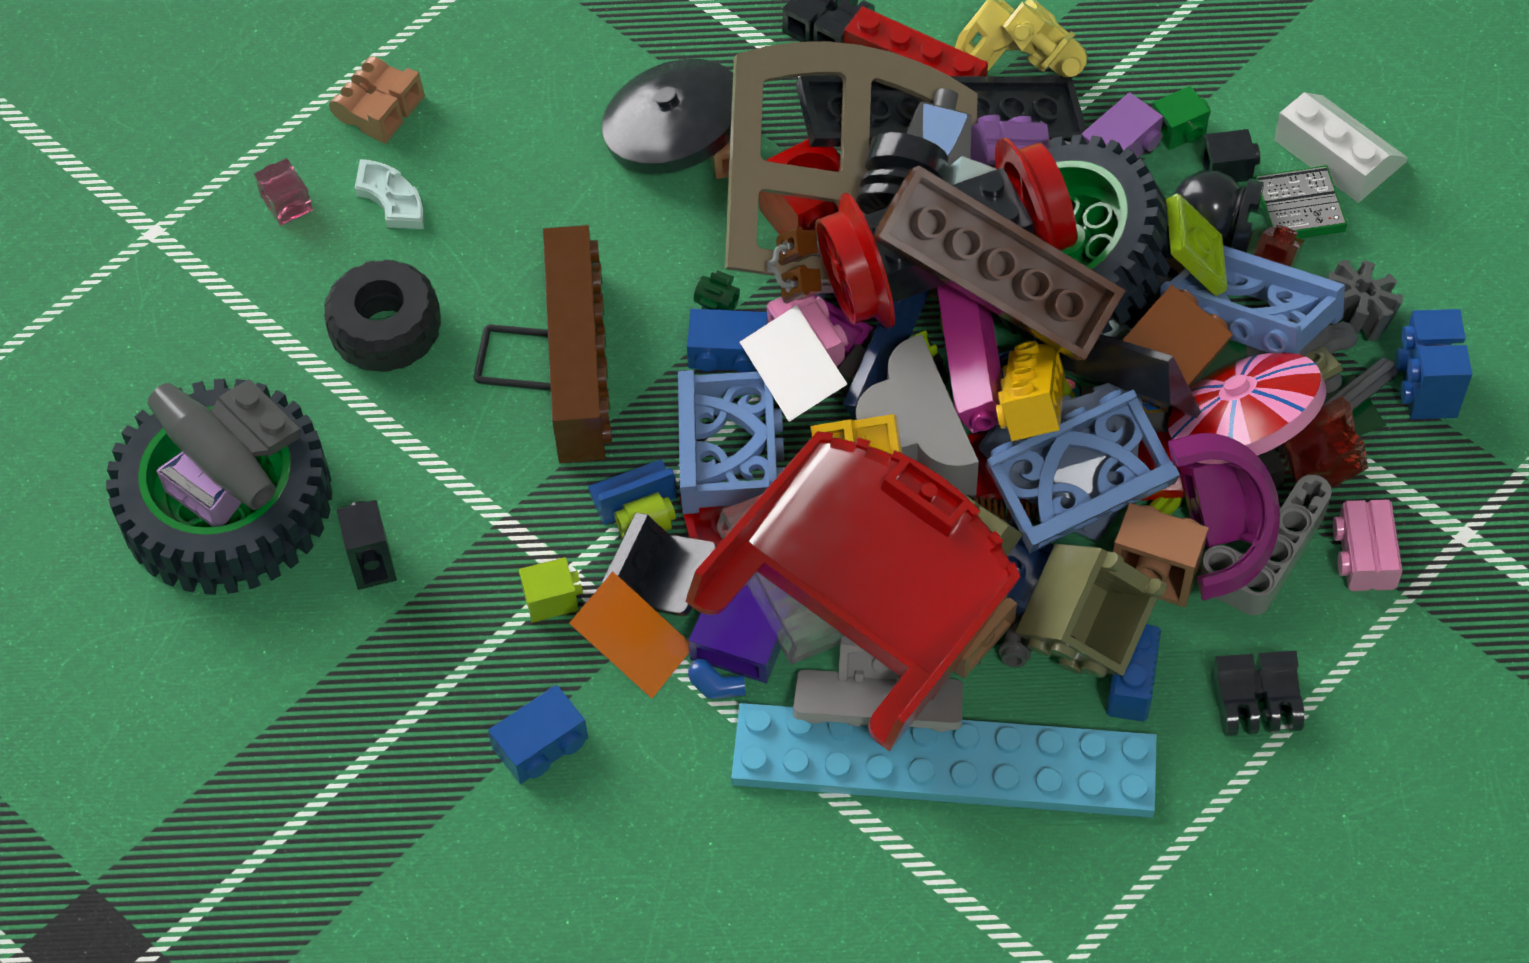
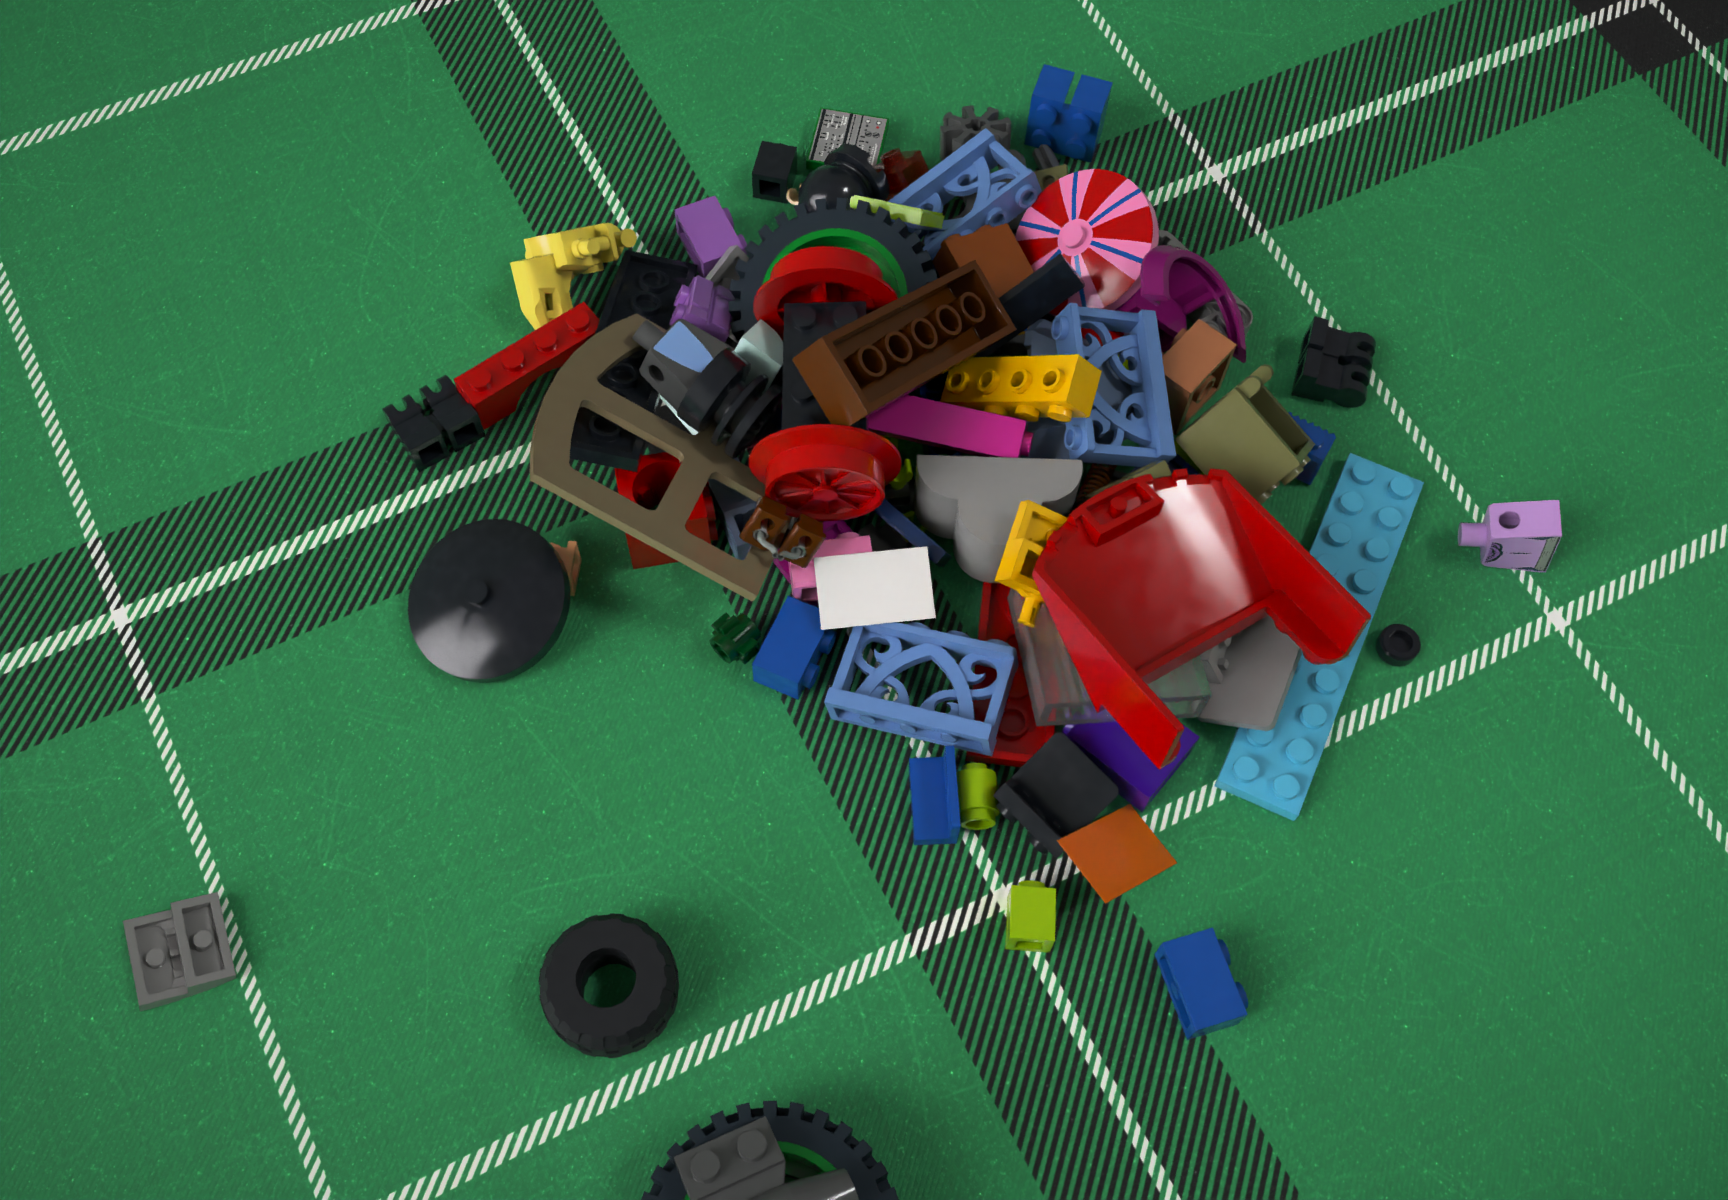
camera: 75 degrees left, 5 degrees up
clear pink brick [254,158,313,226] -> none
nougat legs [329,56,425,144] -> none
black brick [337,500,397,590] -> none
light aqua tile [355,159,425,229] -> none
black piece [474,324,551,390] -> none
reddish brown brick [543,225,612,463] -> none
blue arm [688,659,746,699] -> none
green brick [1152,86,1211,150] -> none
white slope [1274,92,1408,203] -> none
bright pink brick [1333,500,1402,591] -> none
none -> light grey slope [123,892,236,1011]
none -> black tile [1376,624,1421,667]
none -> lavender torso [1458,500,1562,572]

